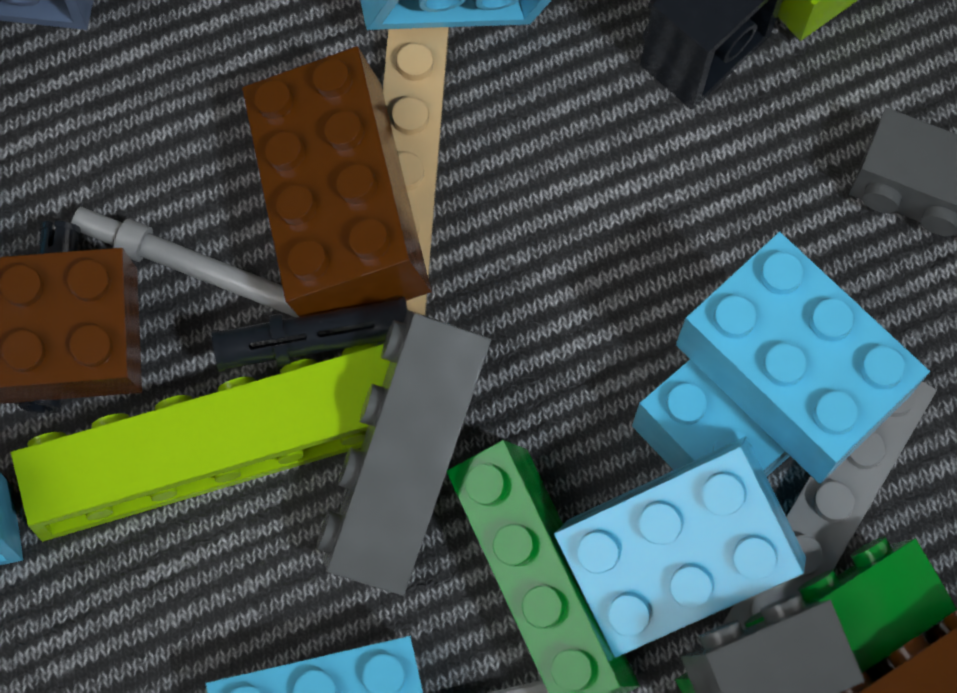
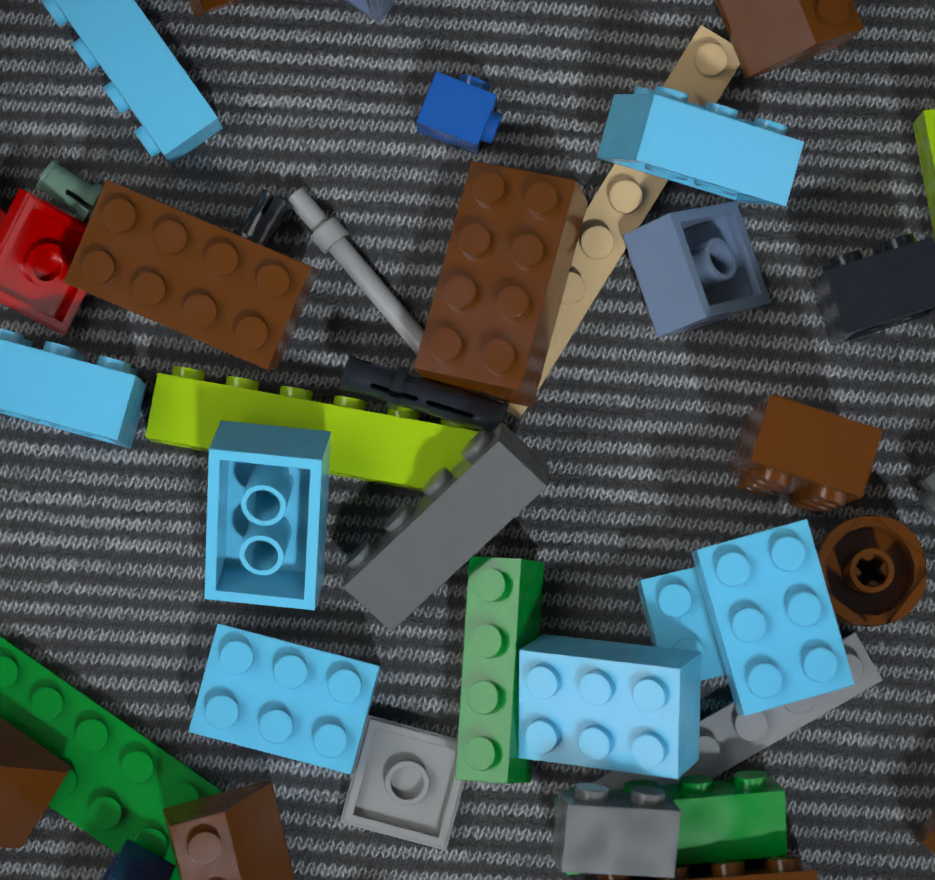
camera: 30 degrees right, 15 degrees up
none -> medium azure brick [204,420,331,610]
none -> blue brick [416,71,503,155]
none -> sand blue slope [623,201,771,338]
none -> reddish brown brick [727,394,883,515]
none -> reddish brown brick [815,515,927,627]

